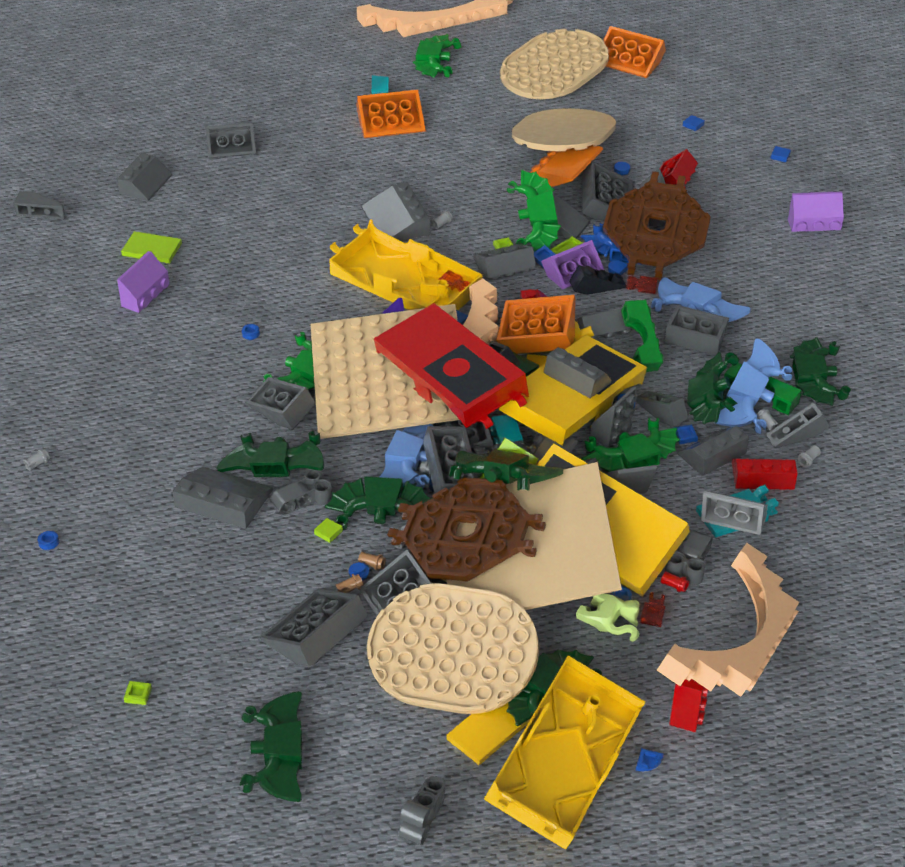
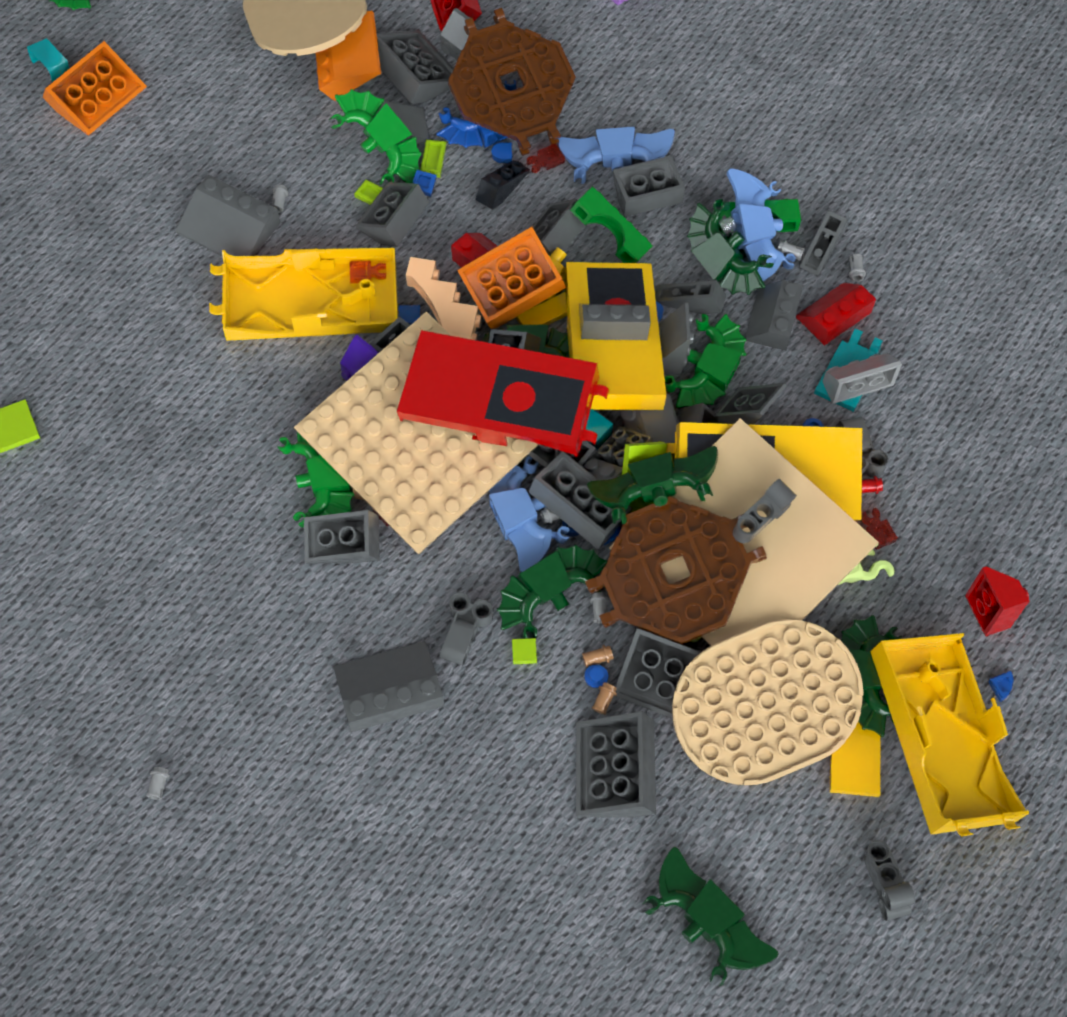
camera: 40 degrees left, 20 degrees up
blue tile [38,531,59,550] -> none
medium lavender slope [117,251,169,313] -> none
lime tile [124,681,152,705] -> none
dark green torso [216,431,324,477] -> none
blue tile [242,324,260,340] -> none
medium lavender slope [541,240,604,289] -> none
blue tile [614,162,630,175] -> none
light nougat arch [657,543,799,696] -> none
blue tile [674,424,698,444] -> none
dark green torso [790,337,851,406] -> none
none -> clear plate [719,215,737,235]
none -> dark grey piece [733,479,797,543]

